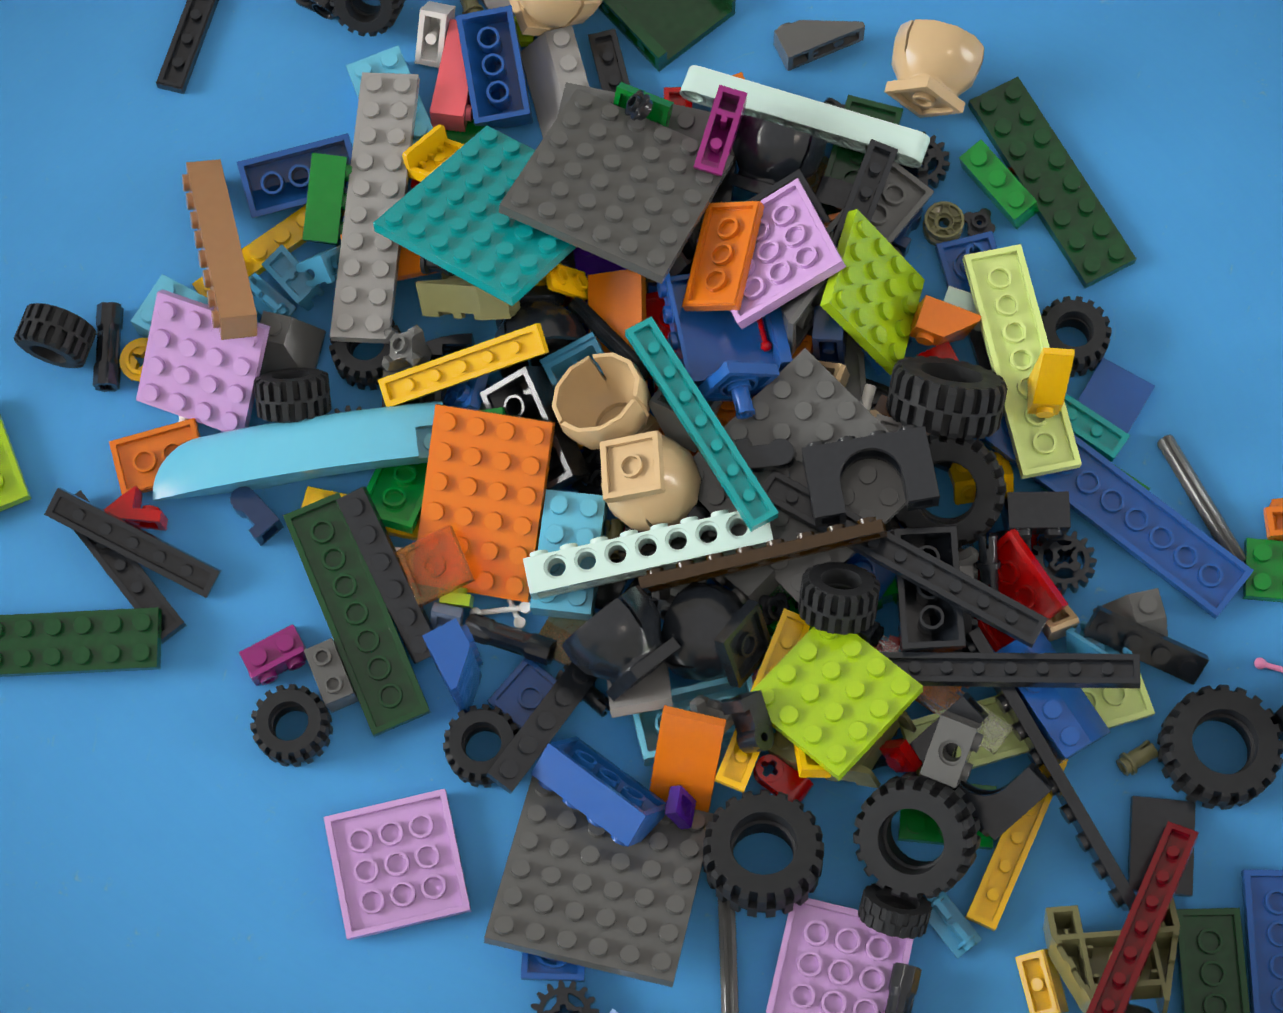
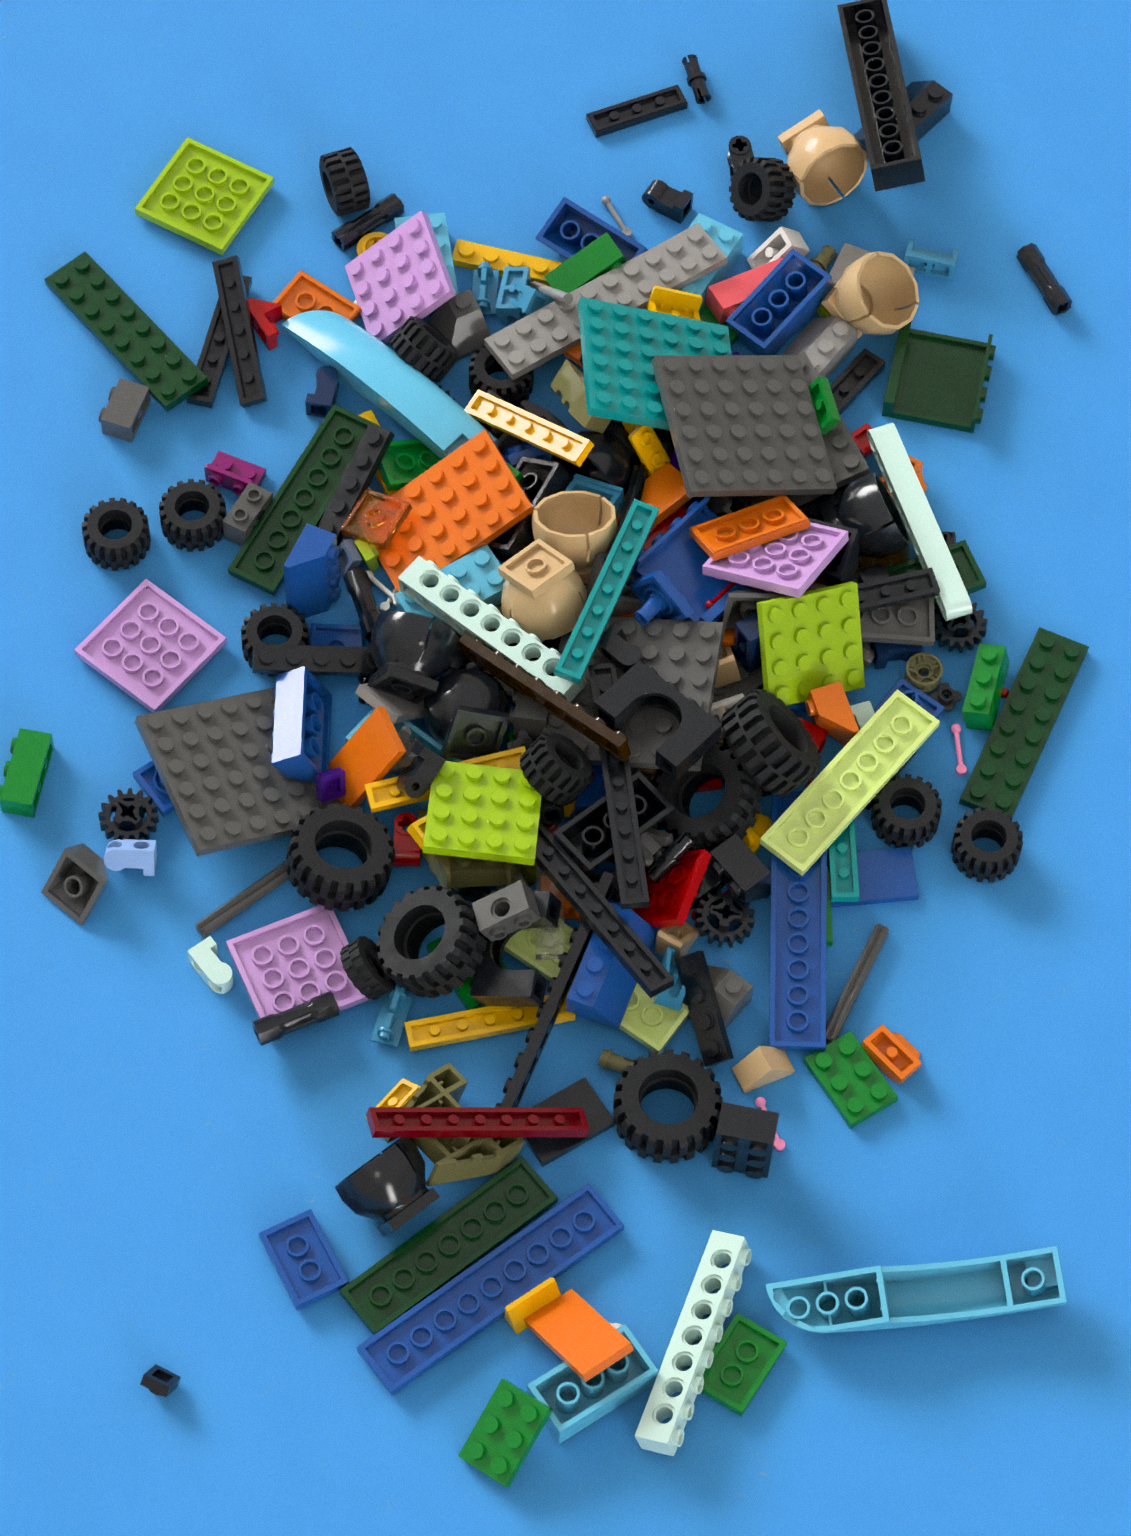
camera: 45 degrees right, 10 degrees down
medium nougat brick [182,159,257,340] -> none
dark grey rock [381,324,432,371] -> none
black plate [625,90,653,120] -> none
magenta slope [693,85,748,177] -> none
dark grey slope [773,20,865,71] -> none
red plate [879,739,923,773] -> none
tan plate [884,19,985,118] -> none
yellow slope [1027,348,1075,418] -> none
none -> black tyre [82,498,151,571]
none -> dark grey brick [99,378,151,443]
none -> light grey bar [530,281,573,304]
none -> light grey hinge [601,196,632,237]
none -> black leg [642,180,693,224]
none -> tan slope [732,1046,795,1094]
none -> bright pink hinge [951,724,967,776]
none -> black tyre [951,807,1023,883]

